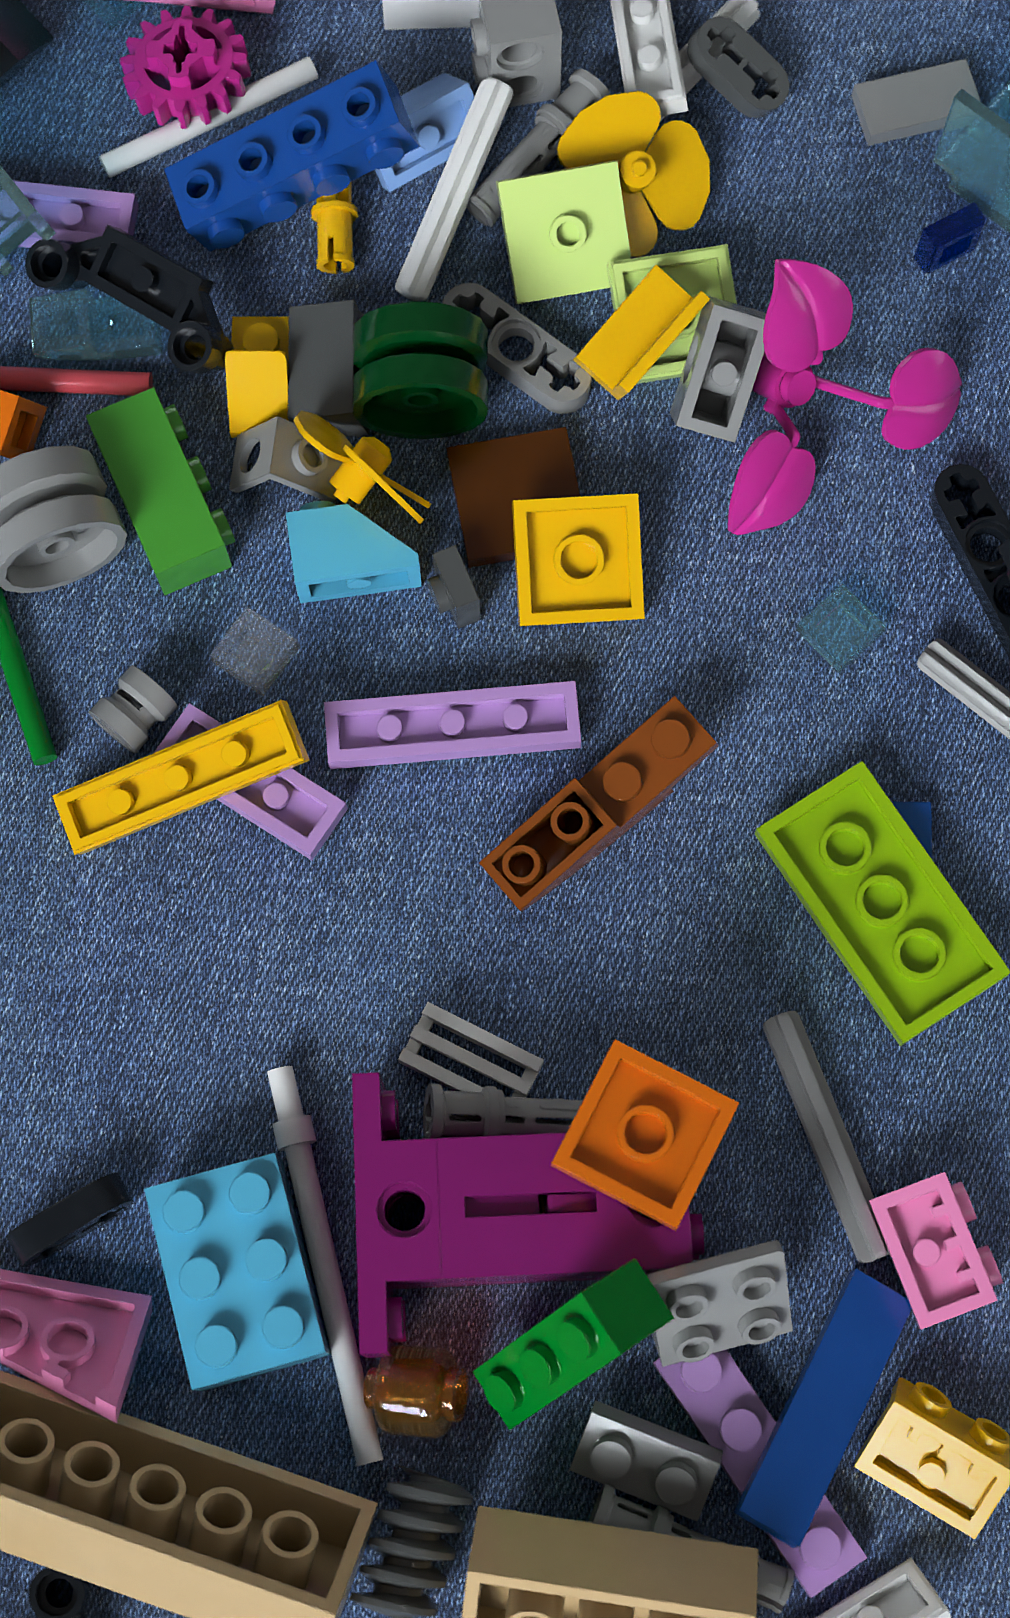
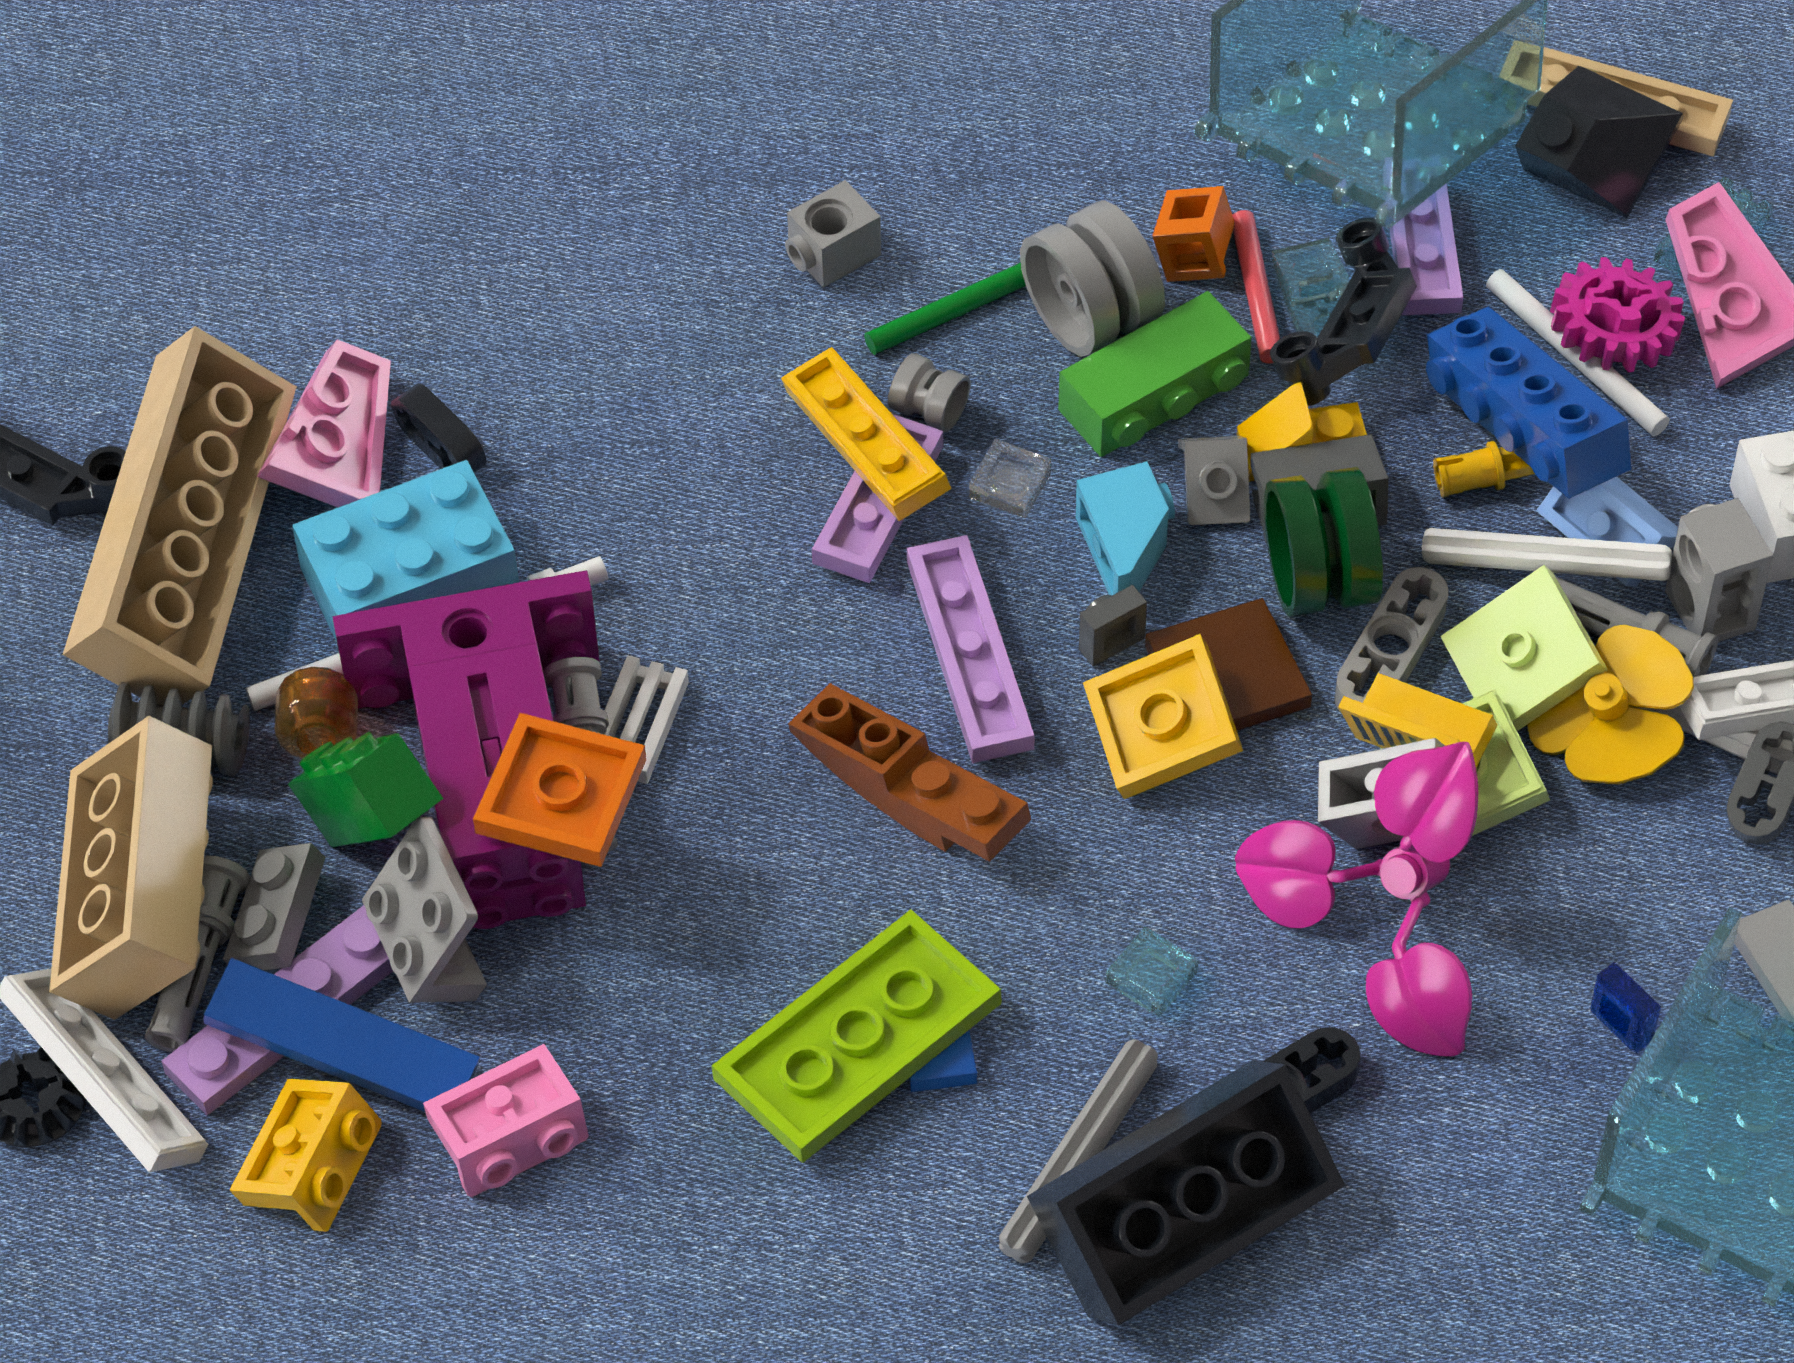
camera: 80 degrees right, 20 degrees down
yellow piece [293,411,432,525] -> none
light grey axle [763,1011,890,1264] -> none

